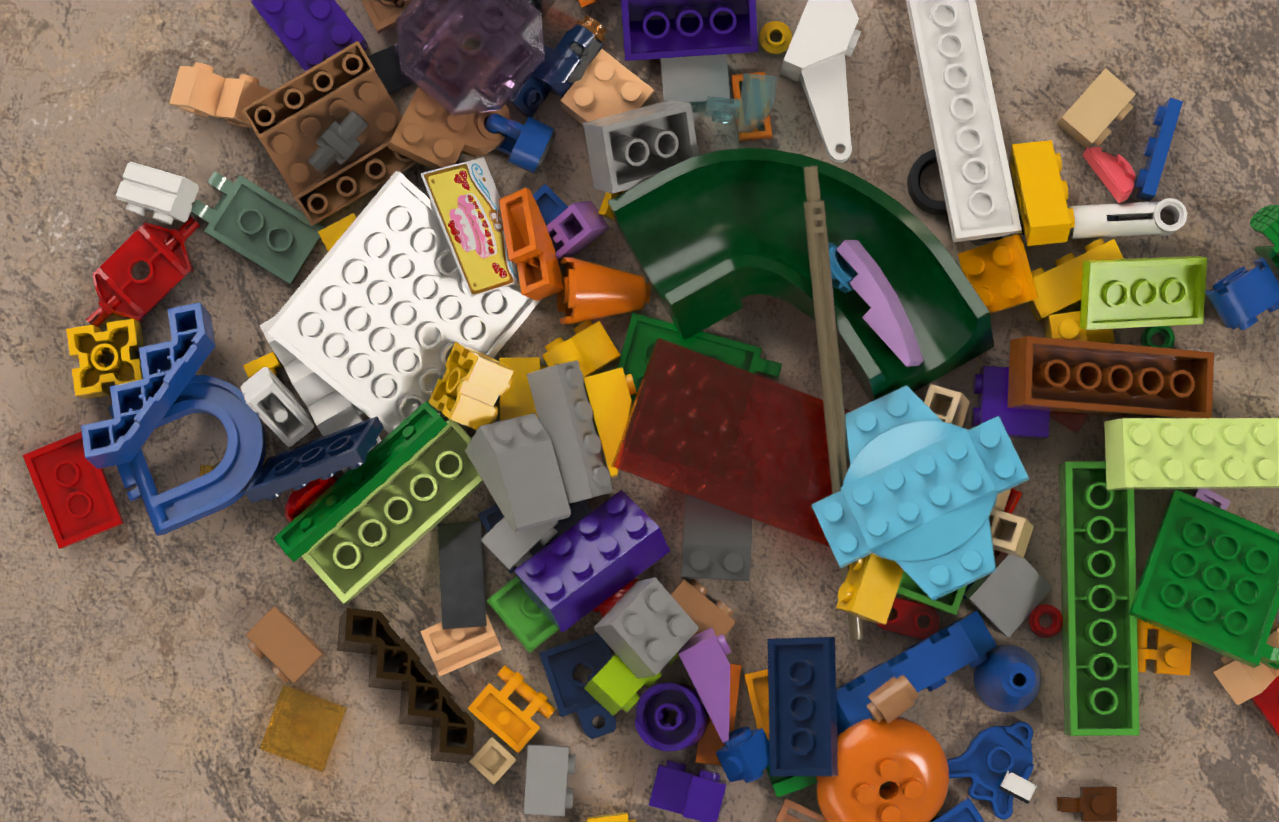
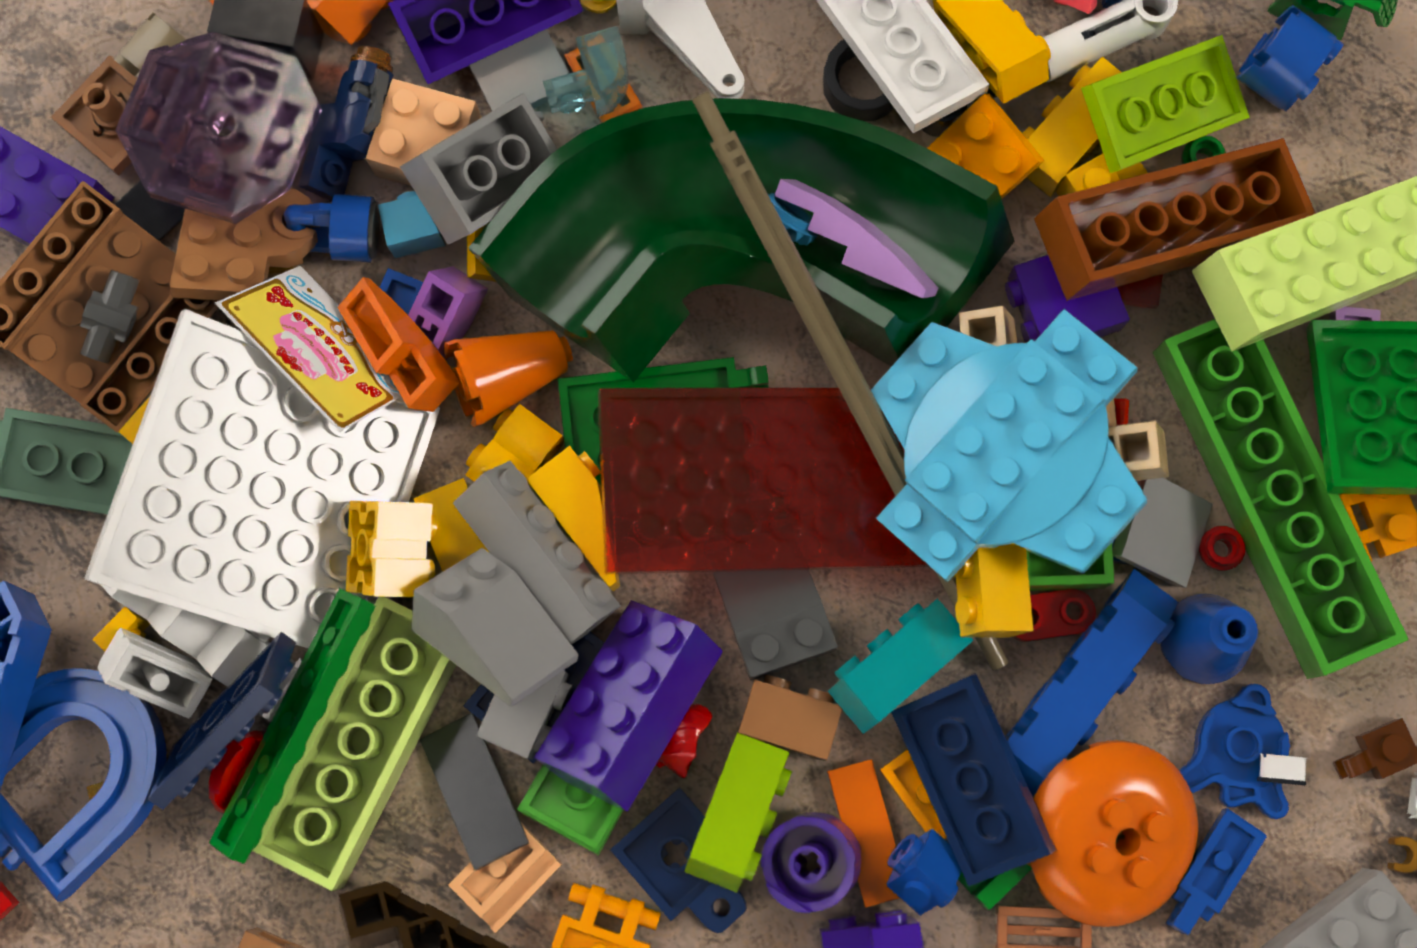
camera: 15 degrees left, 5 degrees down
light grey brick [594,577,699,678] -> none
medium lavender slope [678,627,732,743] -> none
medium nougat brick [866,674,919,724] -> none
none -> medium azure brick [378,191,445,258]
none -> teal brick [828,598,974,734]

